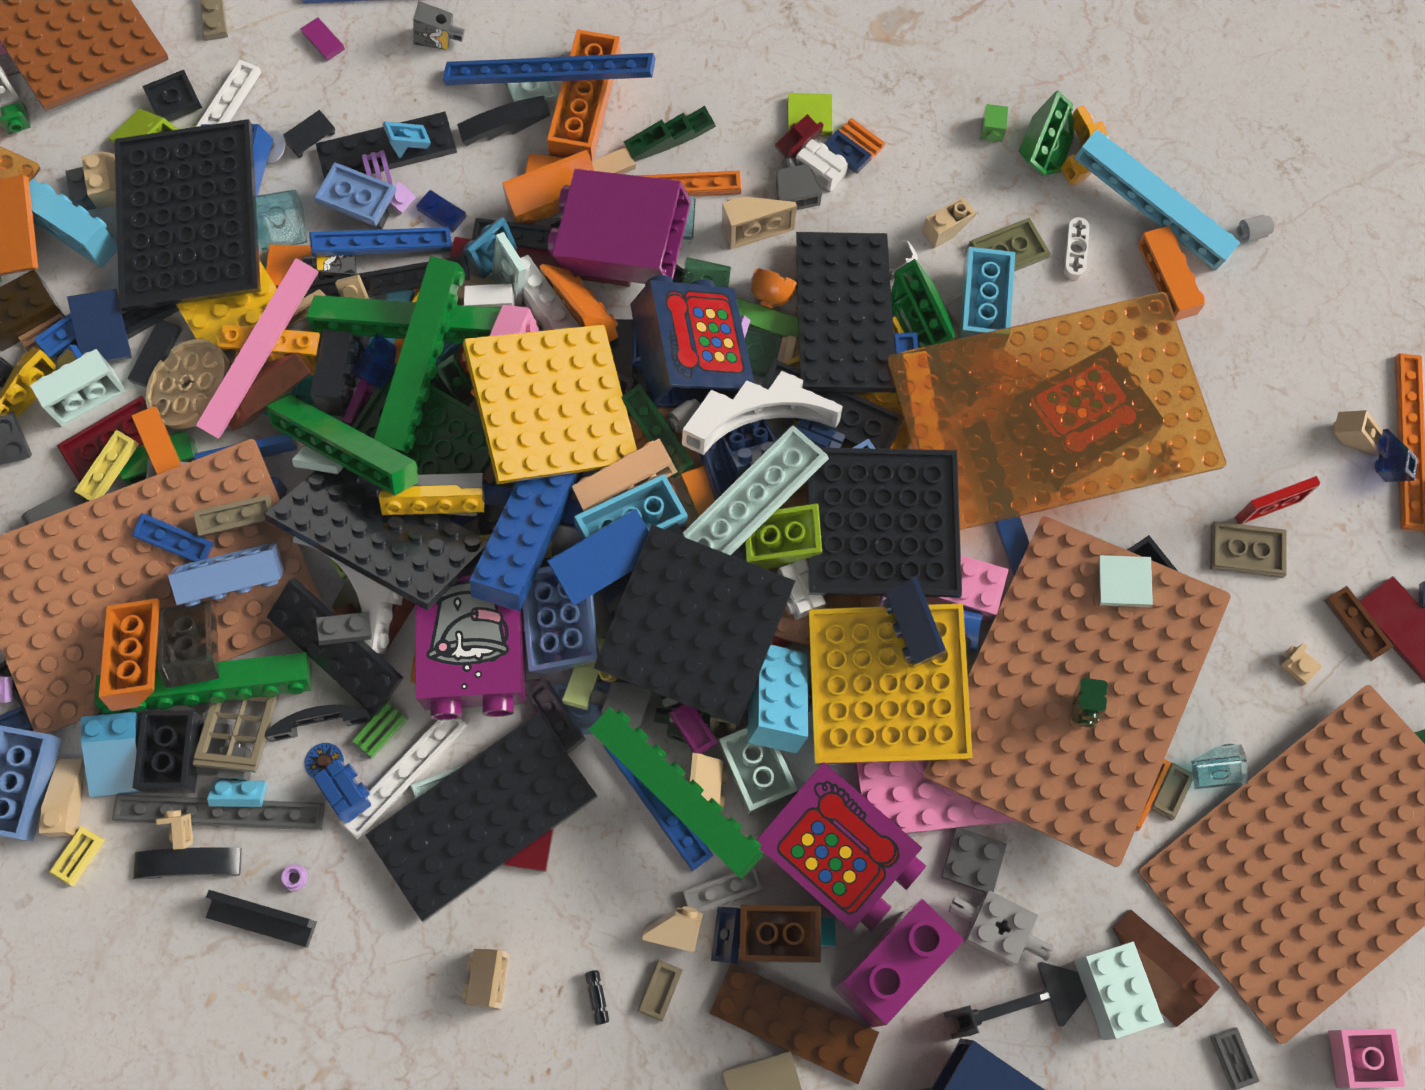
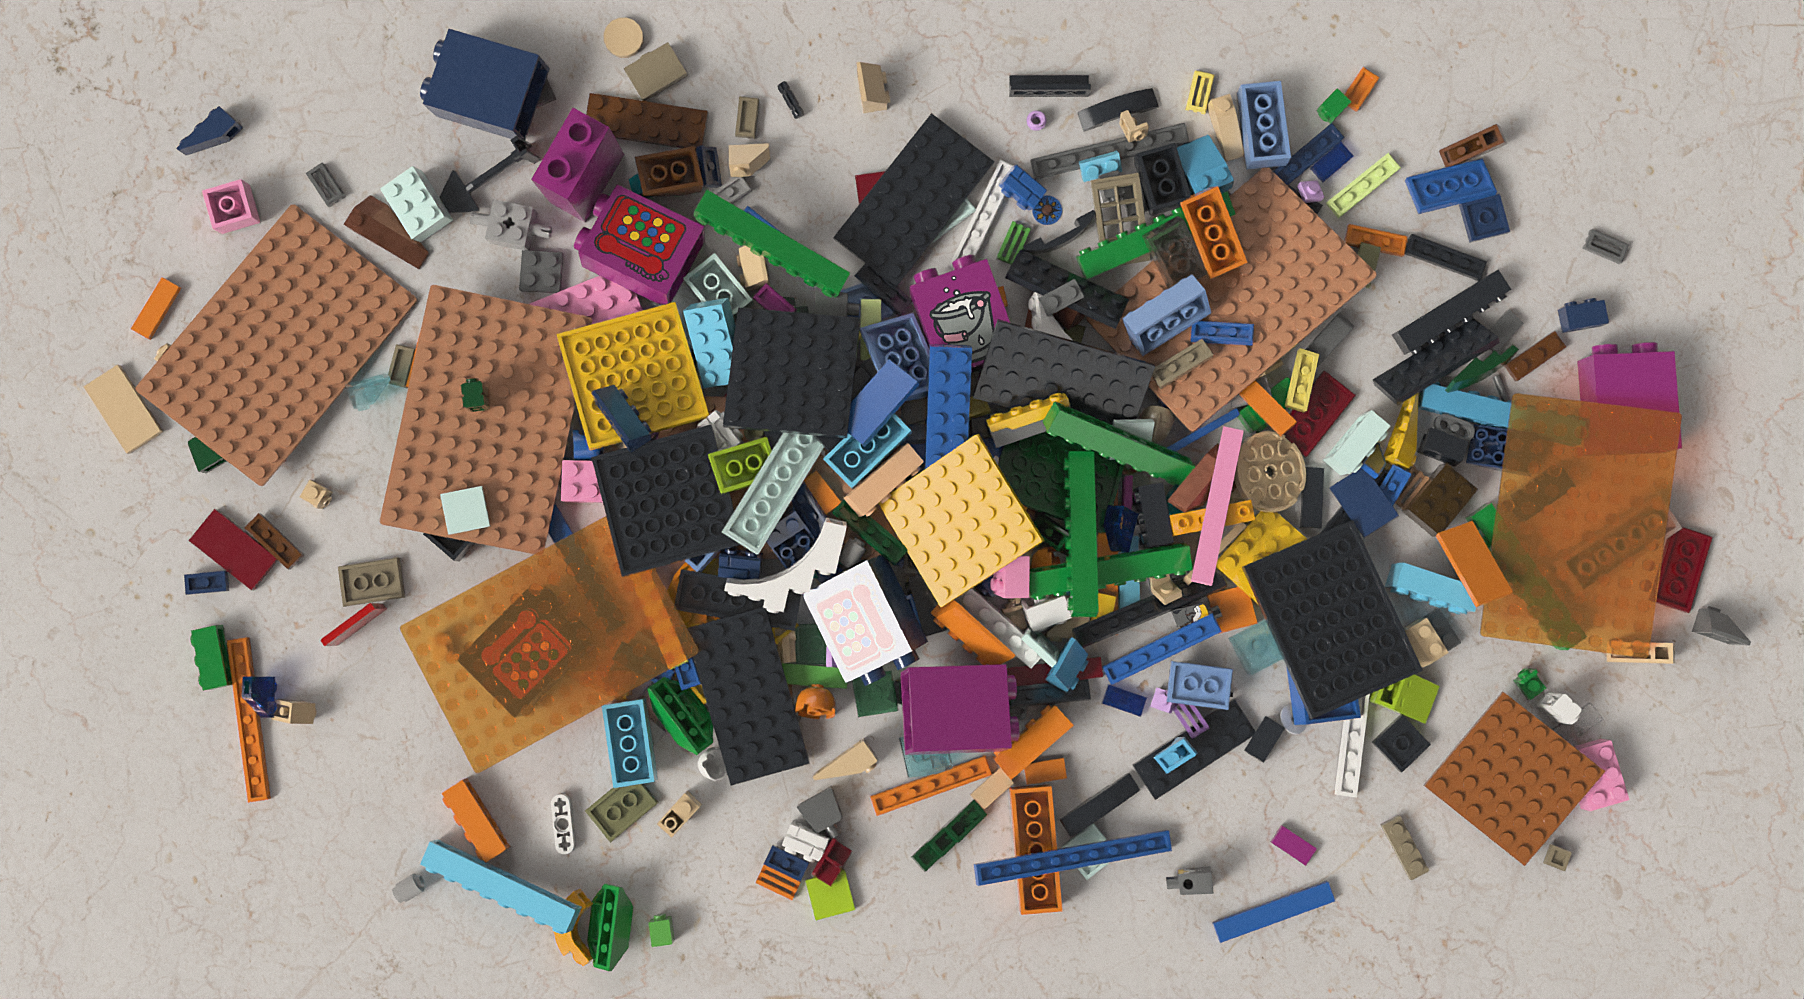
camera: 160 degrees right, 15 degrees up
none -> dark tan helmet [1141,406,1175,443]

